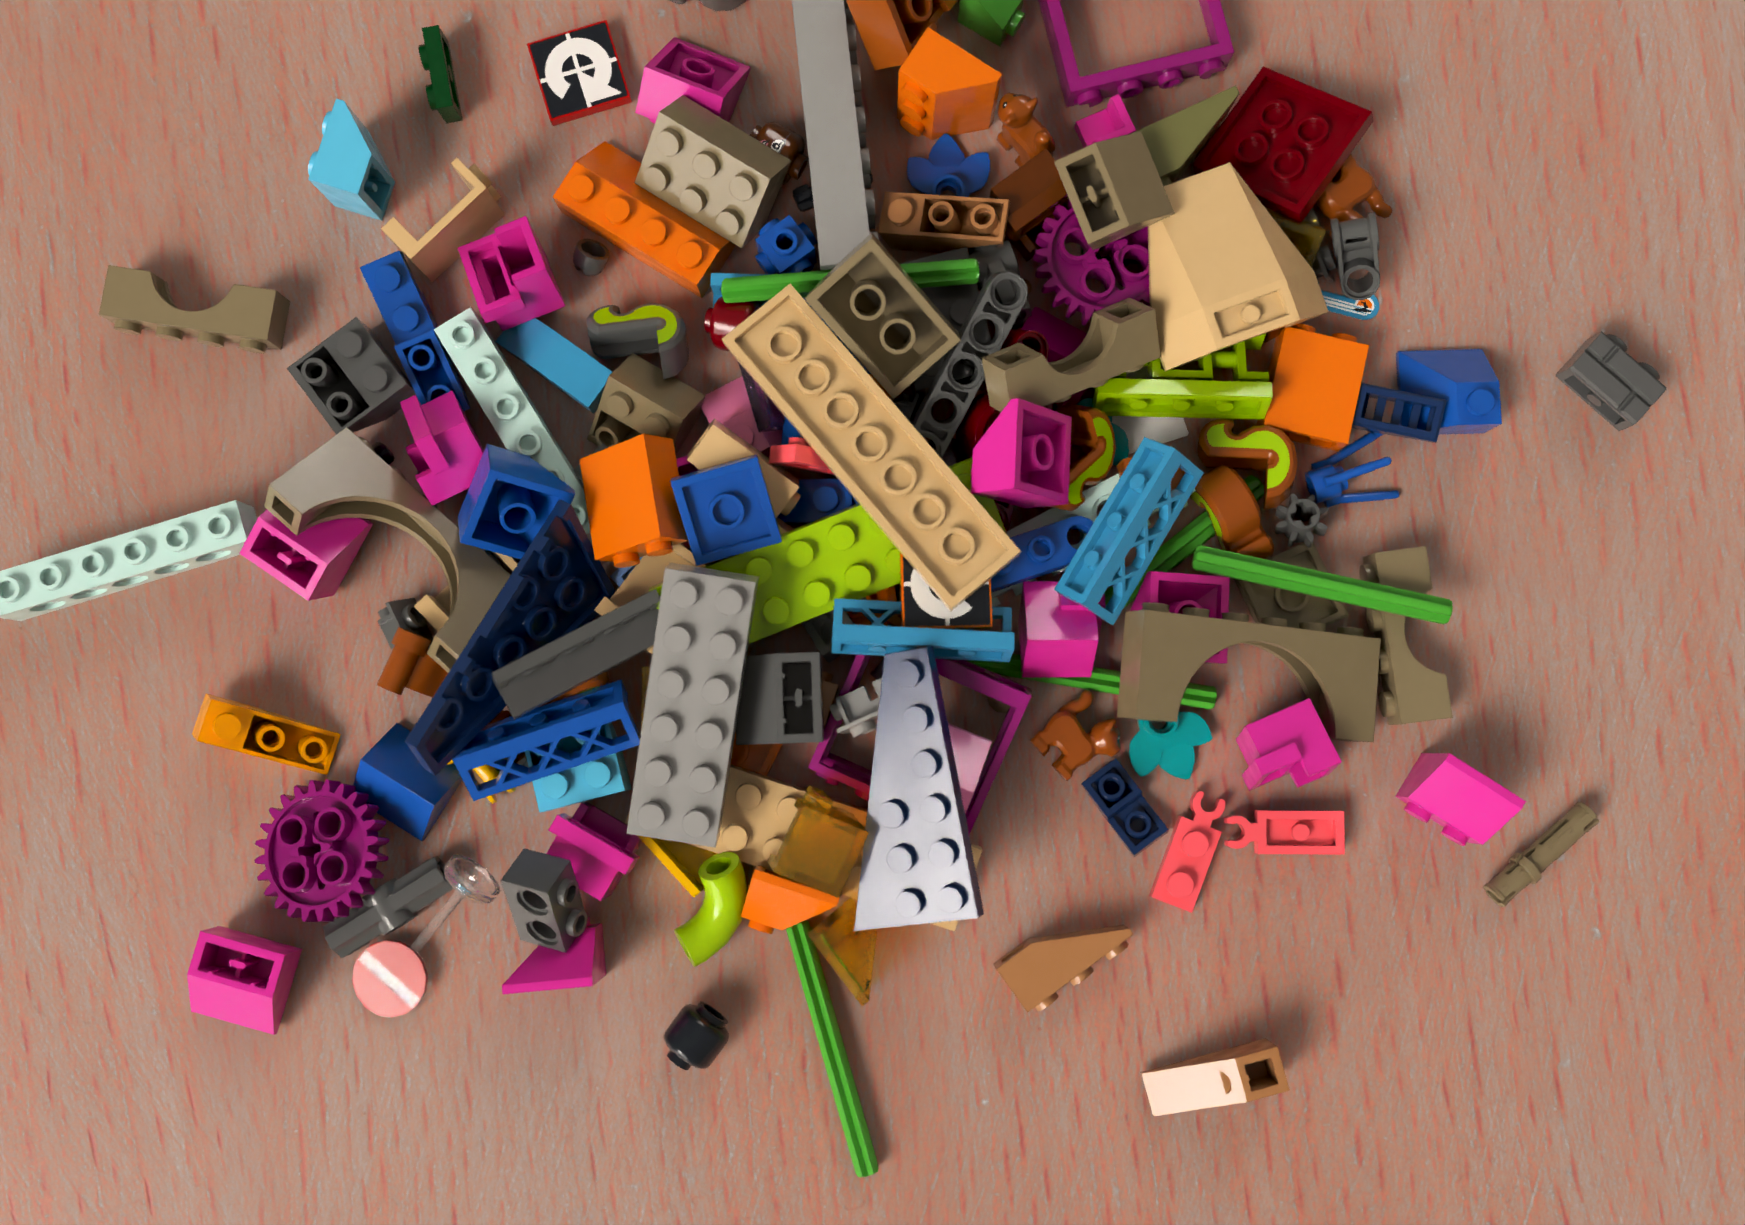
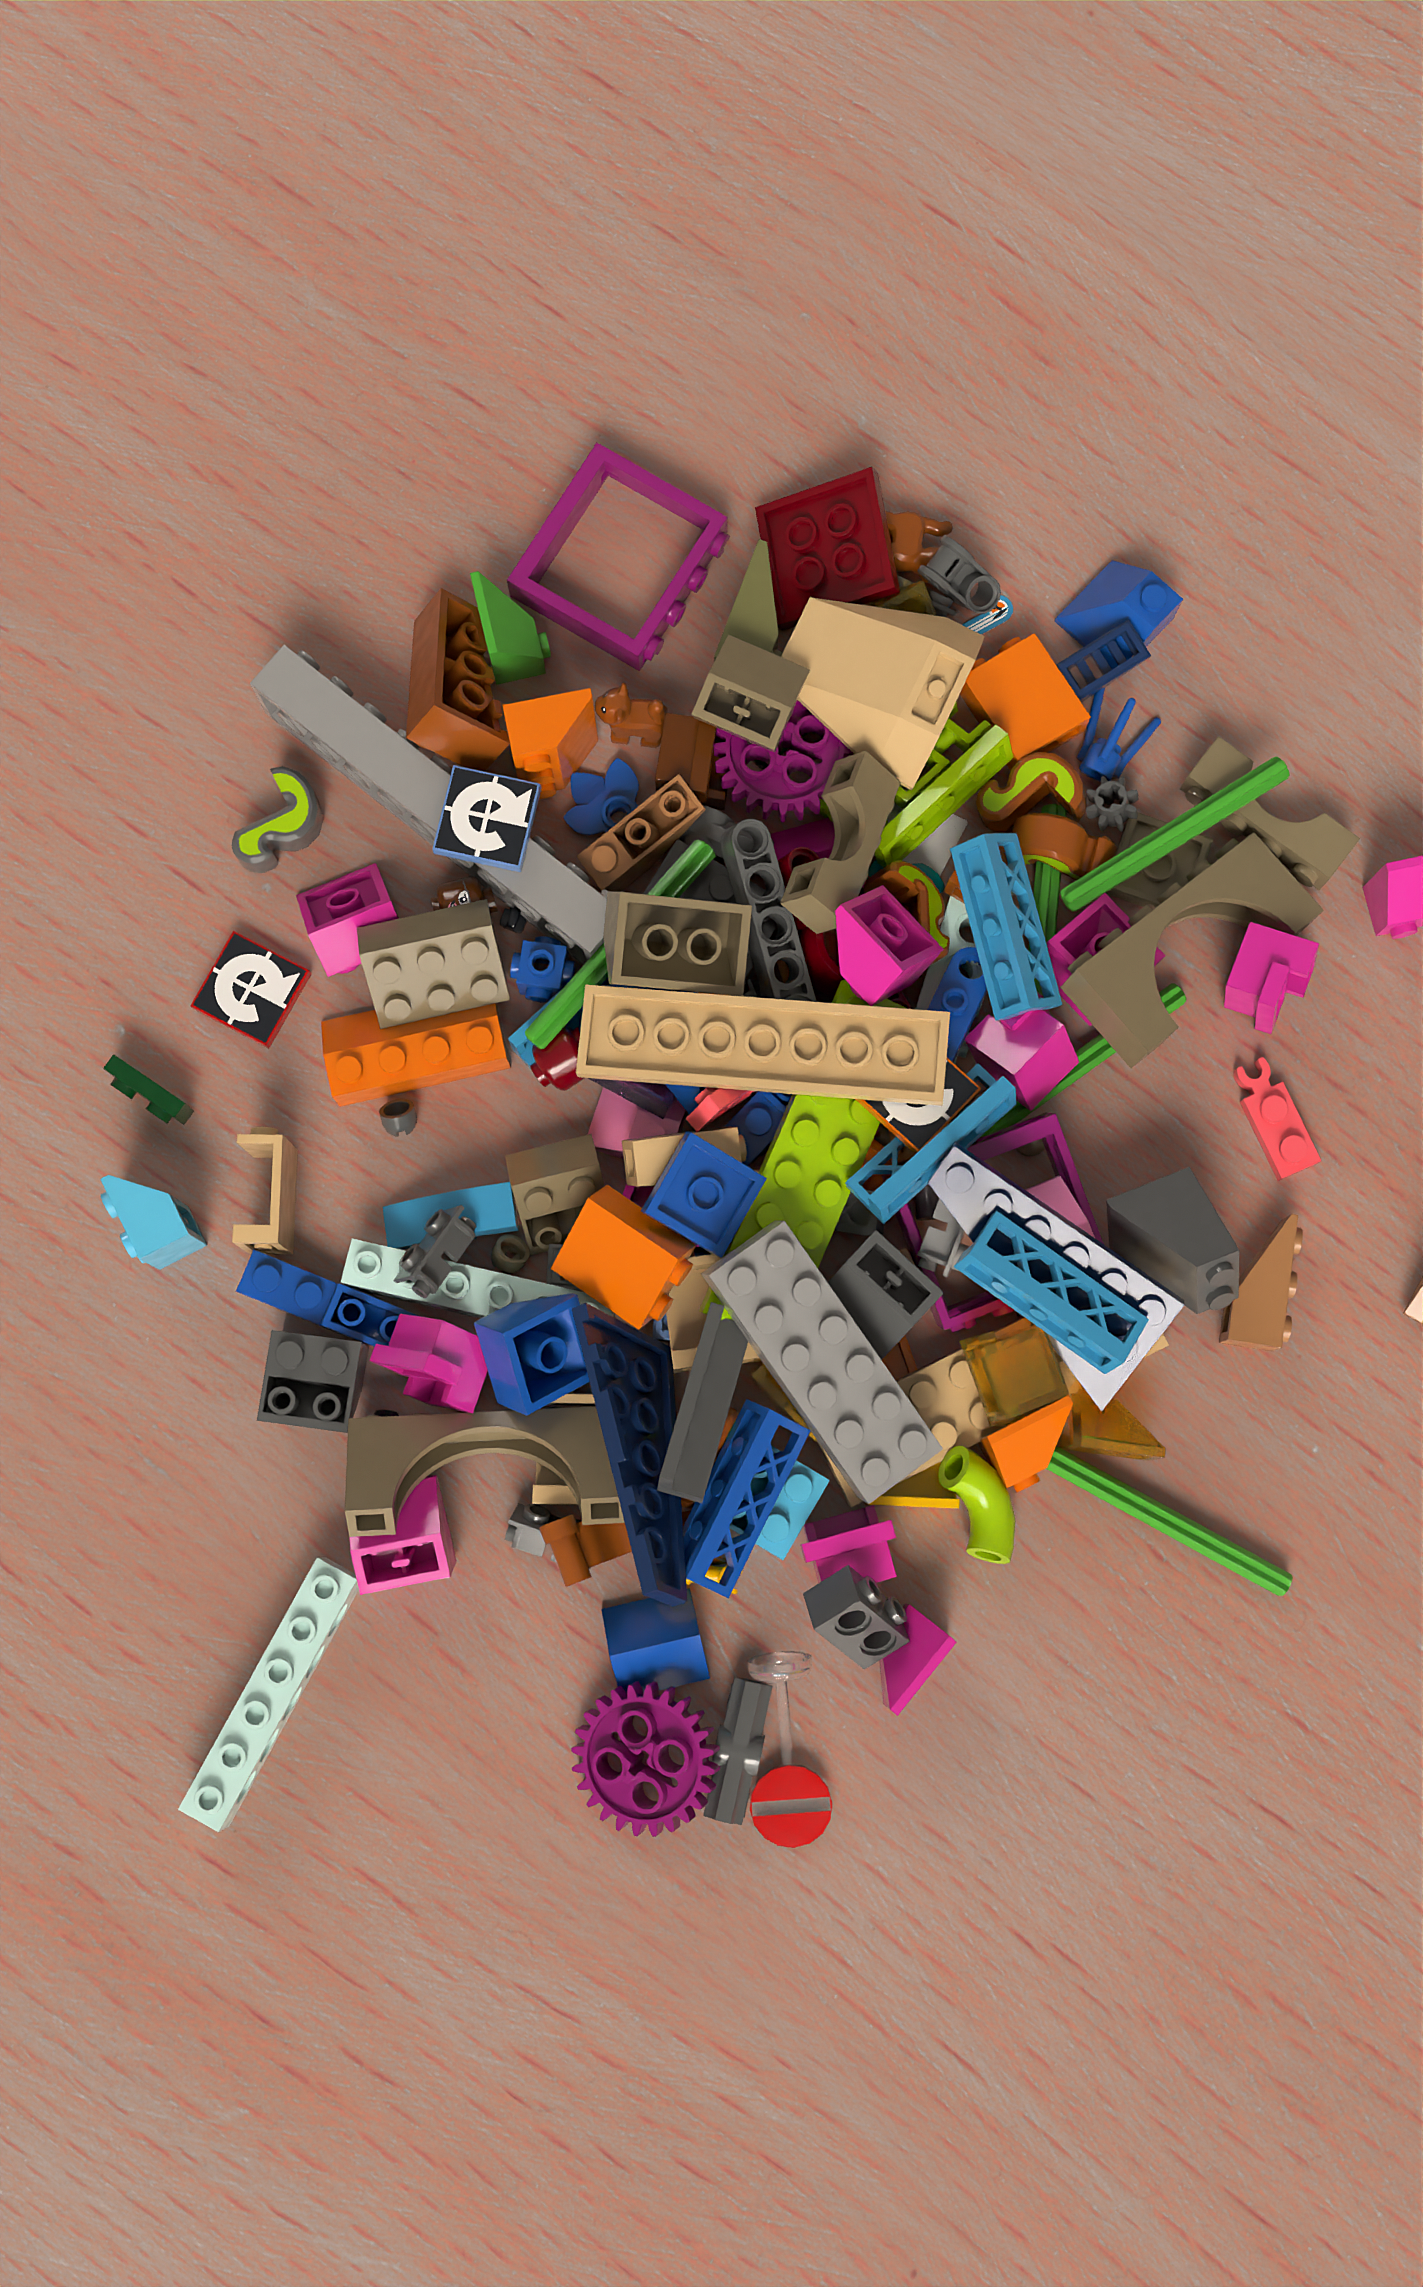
camera: 45 degrees left, 5 degrees down
dark tan arch [99,265,290,354] -> none
dark pink slope [187,926,302,1035] -> none
light orange slope [192,693,341,775] -> none
dark pink plate [458,216,565,331] -> none
dark grey animal [586,303,689,379] -> none
black head [664,1001,729,1071] -> none
dark orange animal [1030,690,1121,781] -> none
dark pink panel [1074,94,1136,148] -> none
dark blue slope [1081,758,1169,857] -> none
teal plate [1129,712,1213,779] -> none
coral plate [1224,810,1345,855] -> none
dark grey brick [1555,331,1667,431] -> none
none -> dark grey hinge [393,1205,477,1298]
none -> tile [432,765,541,872]
none -> dark tan hinge [490,1235,530,1274]
none -> dark azure fence [954,1211,1149,1374]
none -> dark grey slope [1106,1167,1239,1314]

